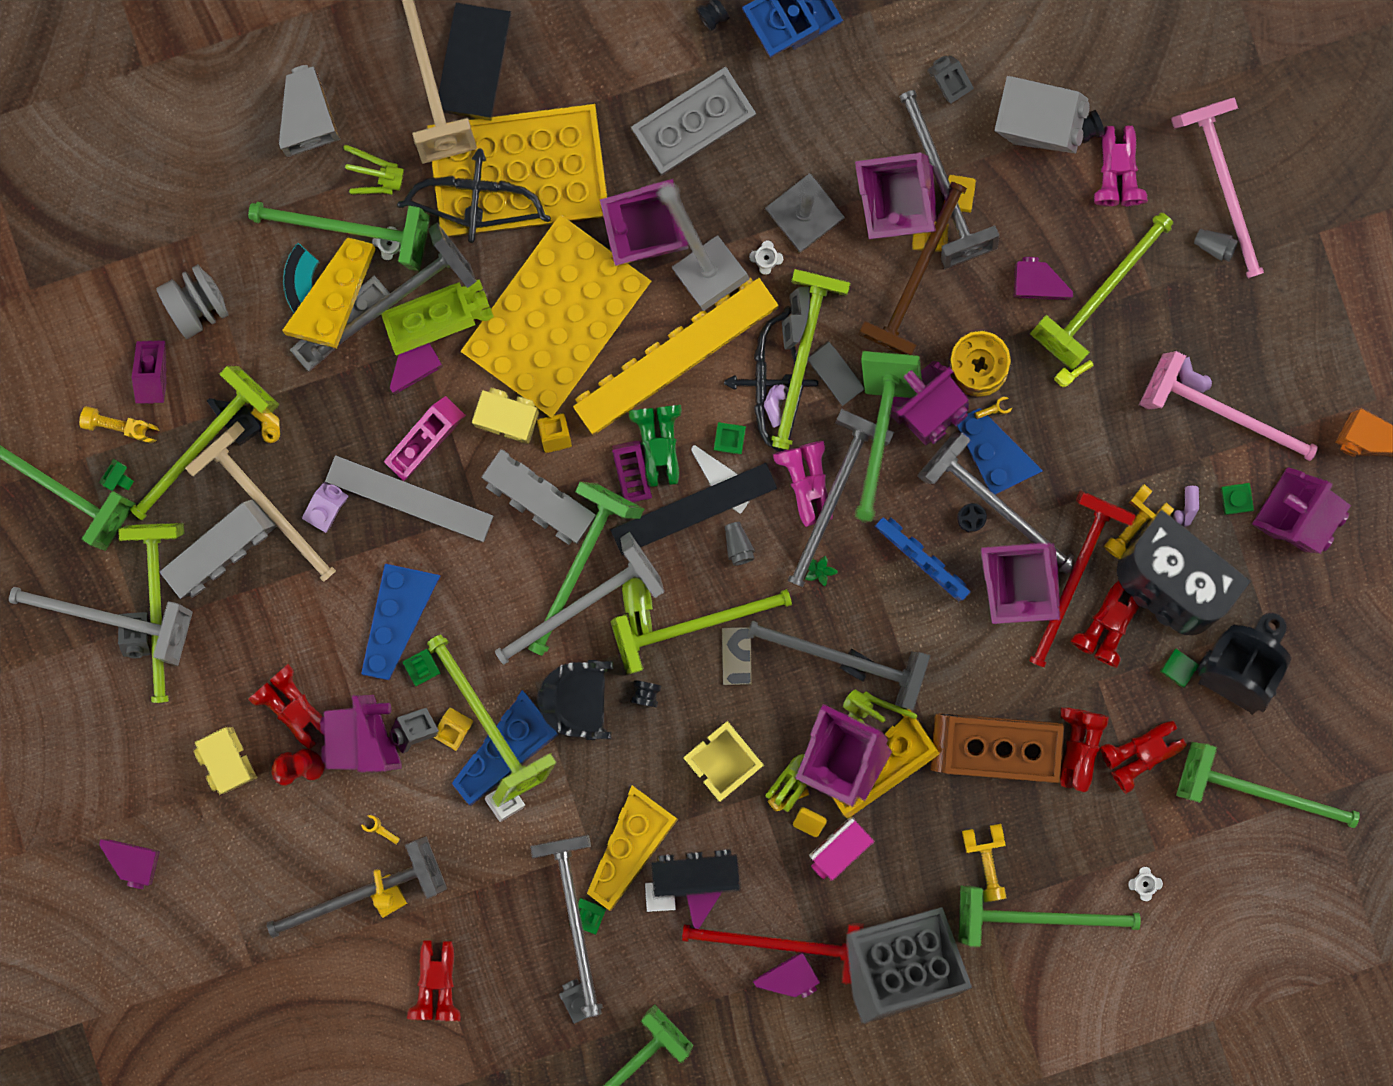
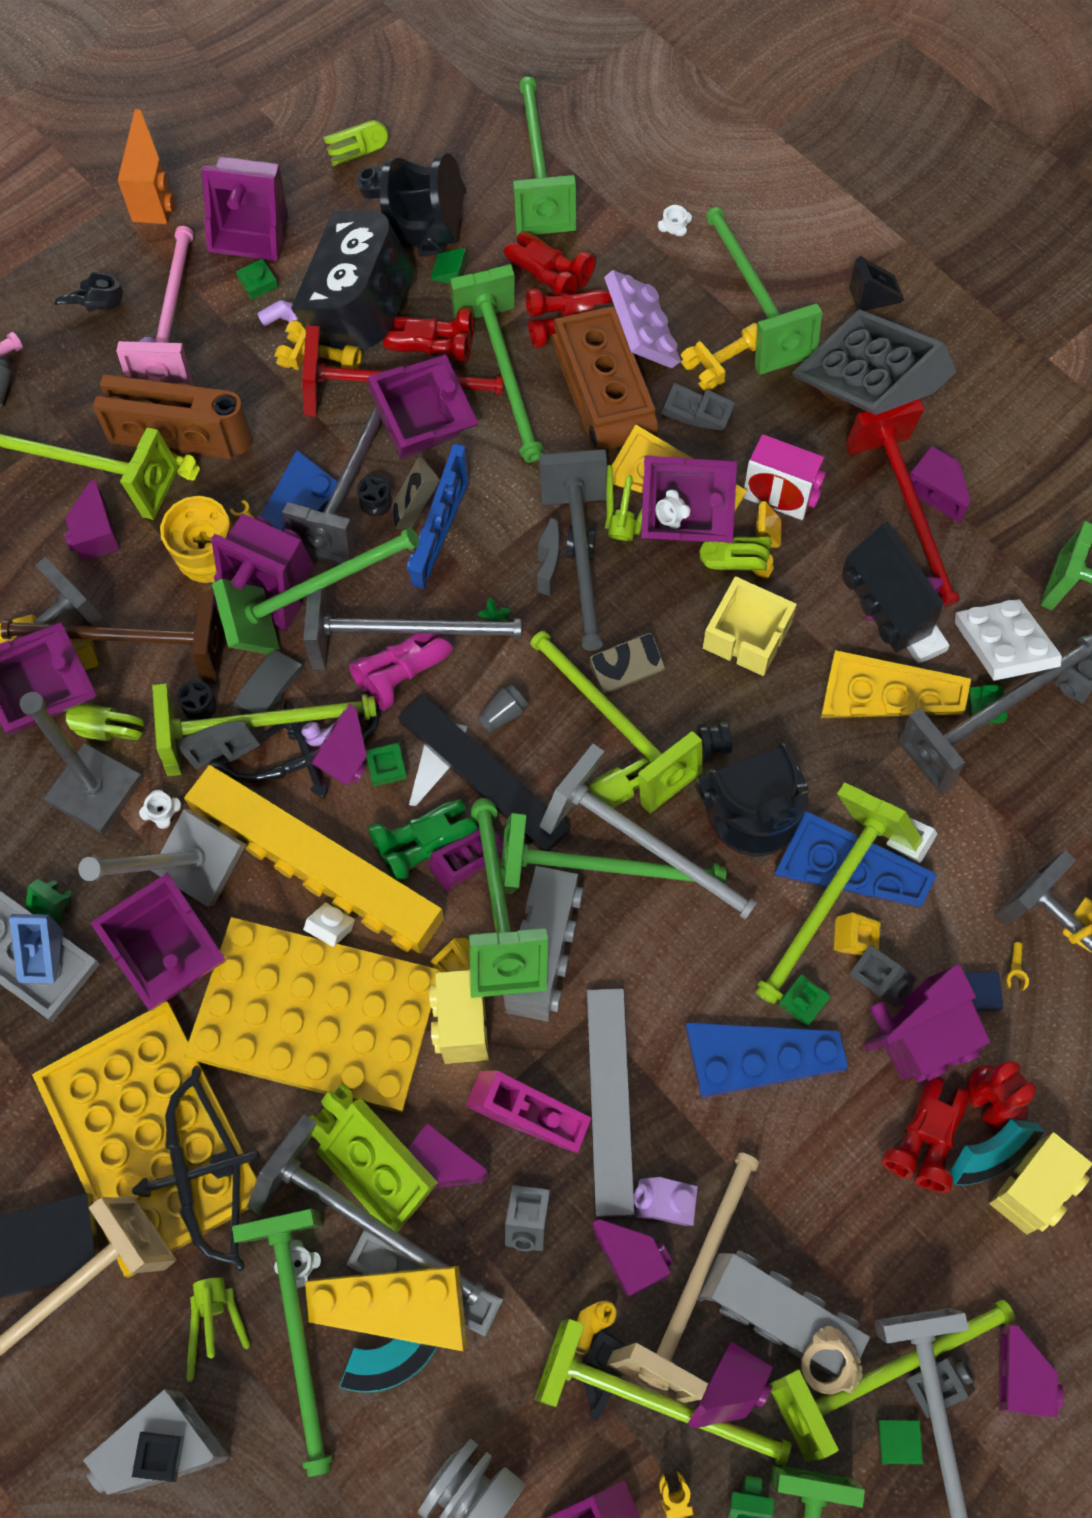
camera: 110 degrees left, 20 degrees down
none -> medium blue slope [9,914,63,983]
none -> green tile [25,878,72,924]
none -> black piece [54,272,123,312]
none -> lime arm [66,704,144,741]
none -> dark orange hinge [93,374,253,460]
none -> black tile [132,1431,184,1482]
none -> black wheel [177,680,217,721]
none -> white plate [303,902,355,947]
none -> magenta slope [309,704,367,786]
none -> lime arm [323,120,389,166]
none -> dark tan slope [391,457,440,530]
none -> bright green tile [450,264,543,462]
none -> bright green tile [469,798,548,998]
none -> dark grey bracket [505,1185,550,1251]
none -> dark grey slope [537,518,560,596]
none -> magenta slope [592,1219,673,1299]
none -> lavender plate [604,270,681,368]
none -> white plate [655,489,690,529]
none -> dark grey slope [660,383,735,431]
none -> magenta slope [688,1341,773,1428]
none -> tan piece [801,1326,863,1394]
none -> black slope [849,256,905,311]
none -> green tile [877,1420,923,1464]
none -> teal tile [949,1119,1045,1185]
none -> white plate [955,599,1062,680]
none -> dark blue tile [964,972,1003,1011]
none -> magenta slope [998,1325,1064,1418]

